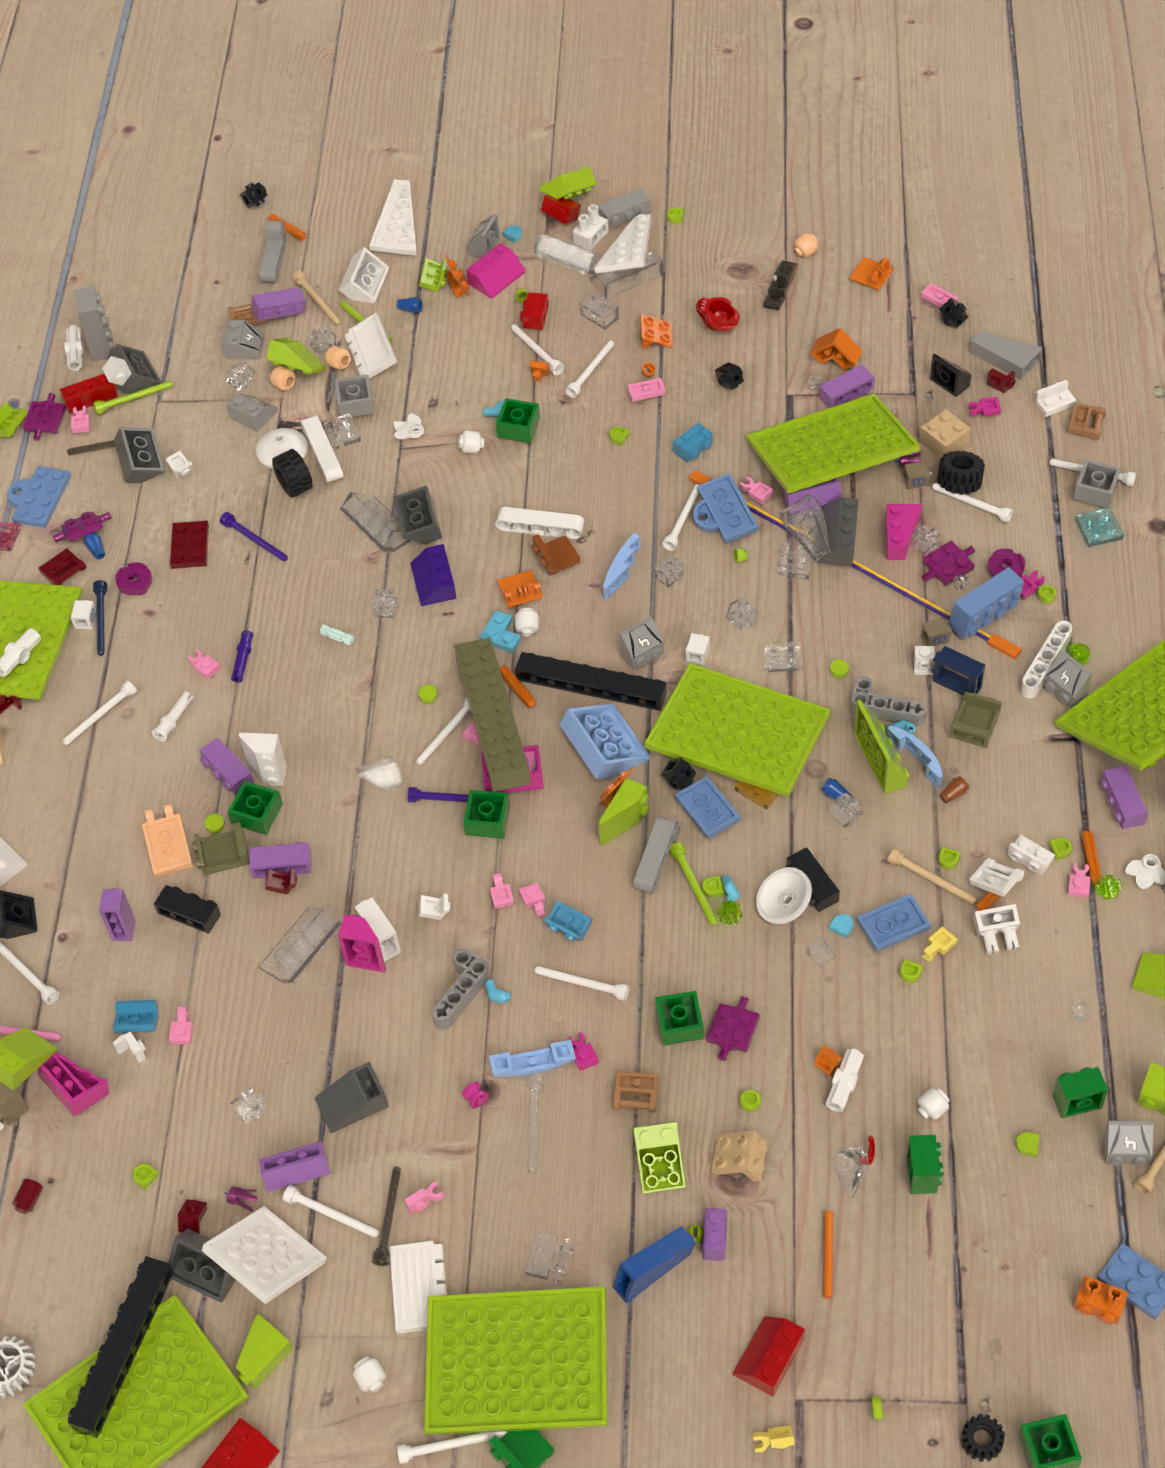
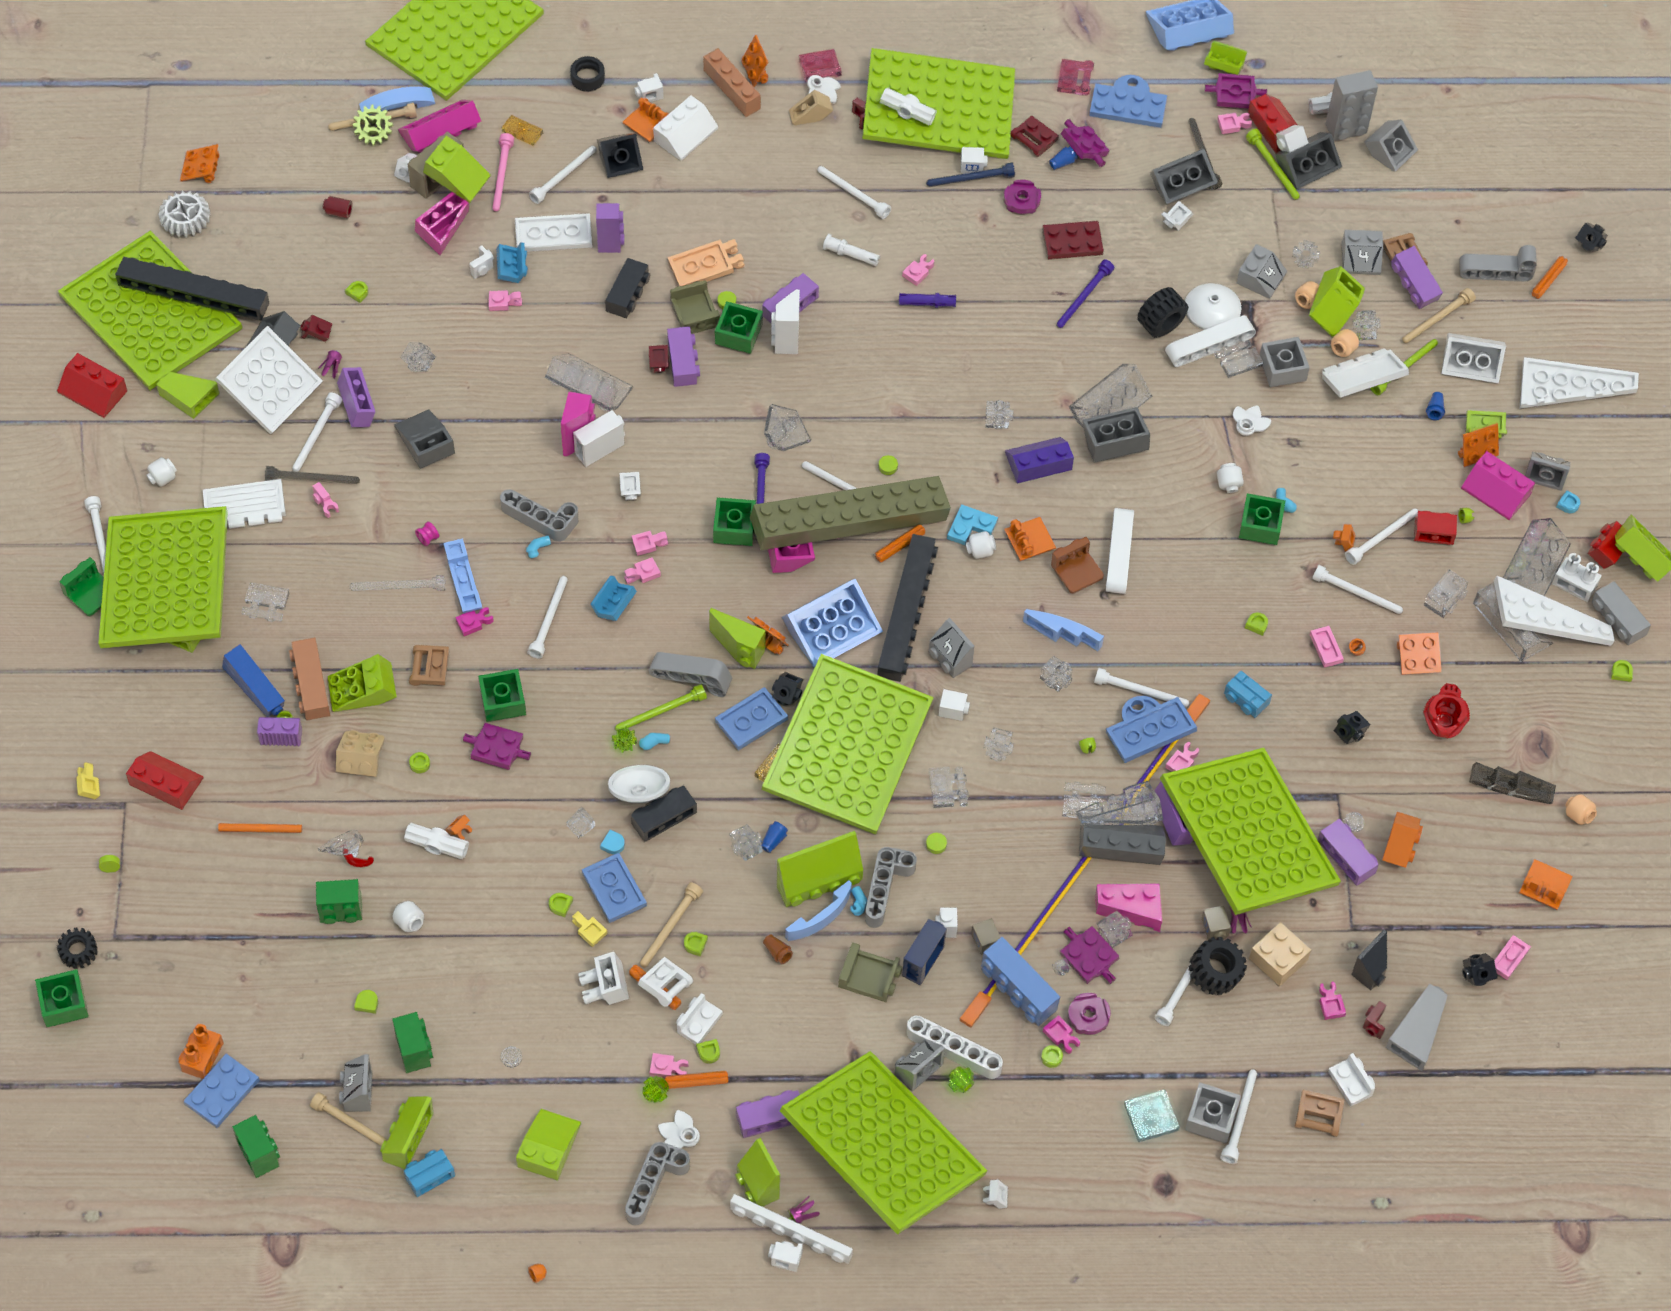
camera: 80 degrees right, 5 degrees up
light aqua axle [320,624,354,645] -> none
lime tile [702,875,724,898] -> none
none -> nougat brick [289,637,330,721]
none -> white tile [515,214,592,252]
none -> light grey slope [1365,120,1418,171]

